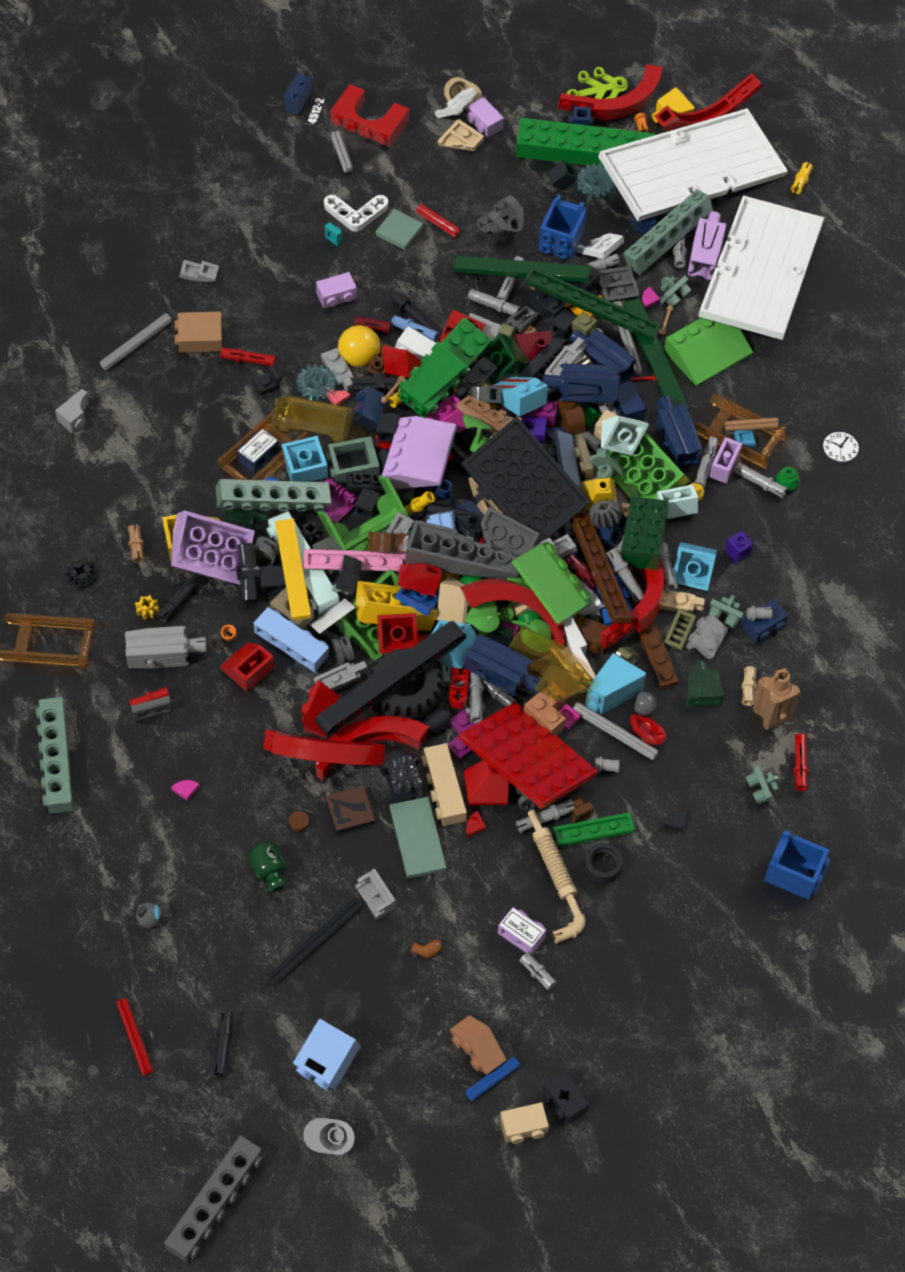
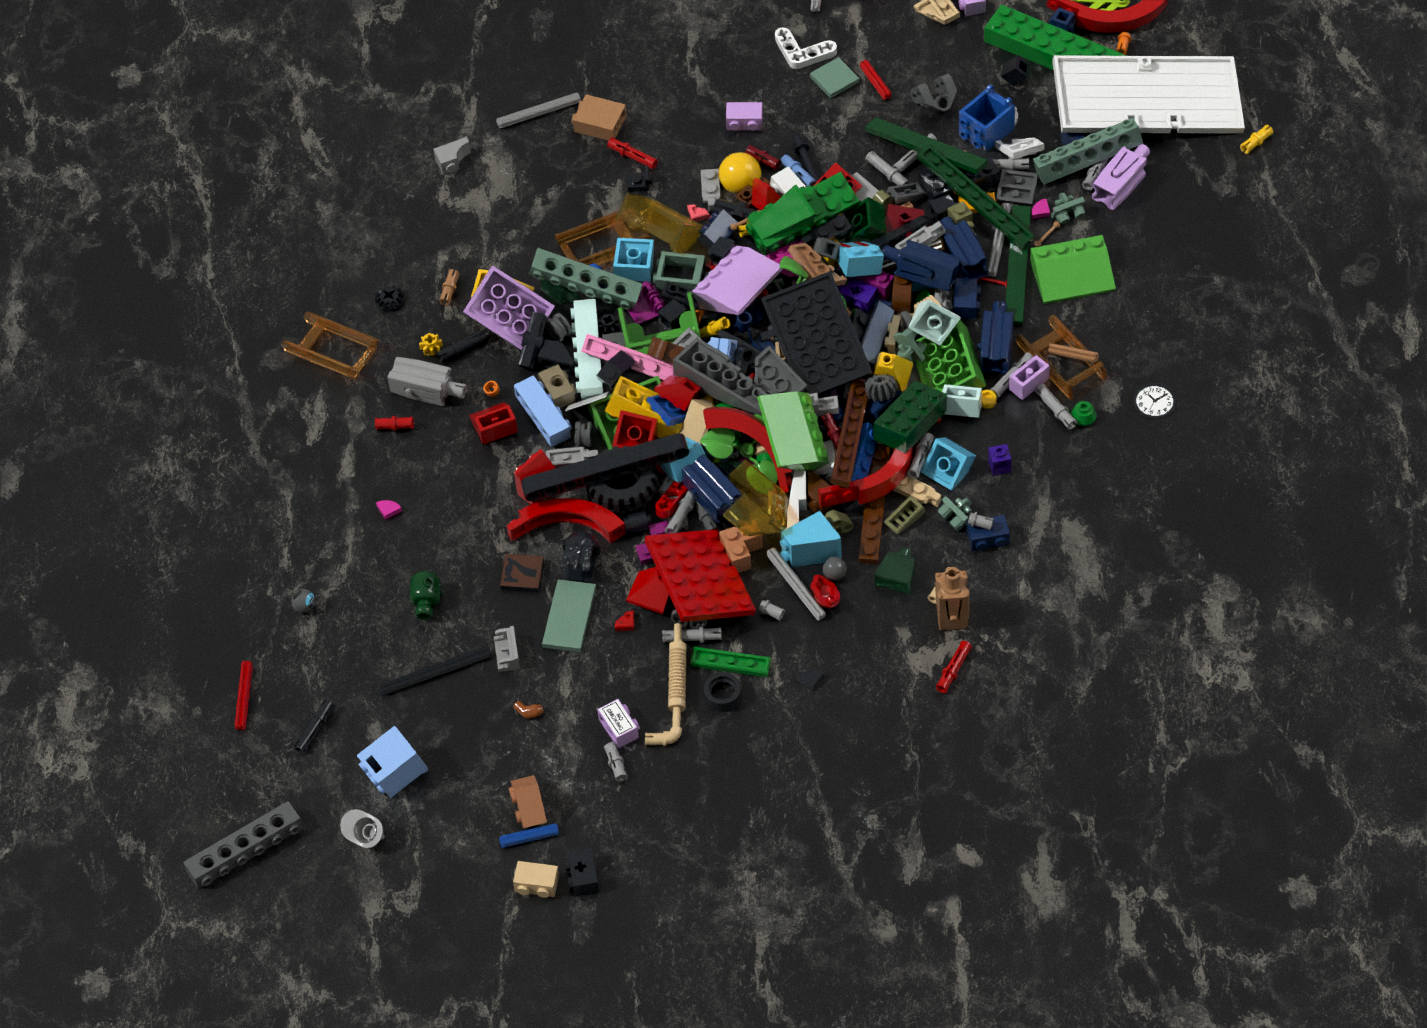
camera: 30 degrees right, 5 degrees down
sand green brick [36,697,73,814] -> none
dark grey tile [131,696,172,721] -> none
light grey slope [179,260,219,282] -> none
brick [237,428,279,474] -> none
red arch [264,730,385,765] -> none
yellow tile [275,518,311,621] -> none
reddish brown tile [289,811,309,832] -> none
clear light blue gear [296,364,336,400] -> none
teal plate [325,222,342,246] -> none
tan brick [421,743,467,826] -> none
dark pink tile [558,704,581,731] -> none
reddish brown tile [571,798,594,823] -> none
clear light blue gear [577,163,614,197] -> none
light grey pin [606,547,644,602] -> none
yellow torso [652,87,695,123] -> none
red arch [655,73,763,131] -> none
light grey bracket [686,615,729,659] -> none
white door [698,196,824,340] -> none
dark azure tile [734,430,756,449] -> none
sand green hips [746,765,781,805] -> none
blue container [764,831,830,900] -> none

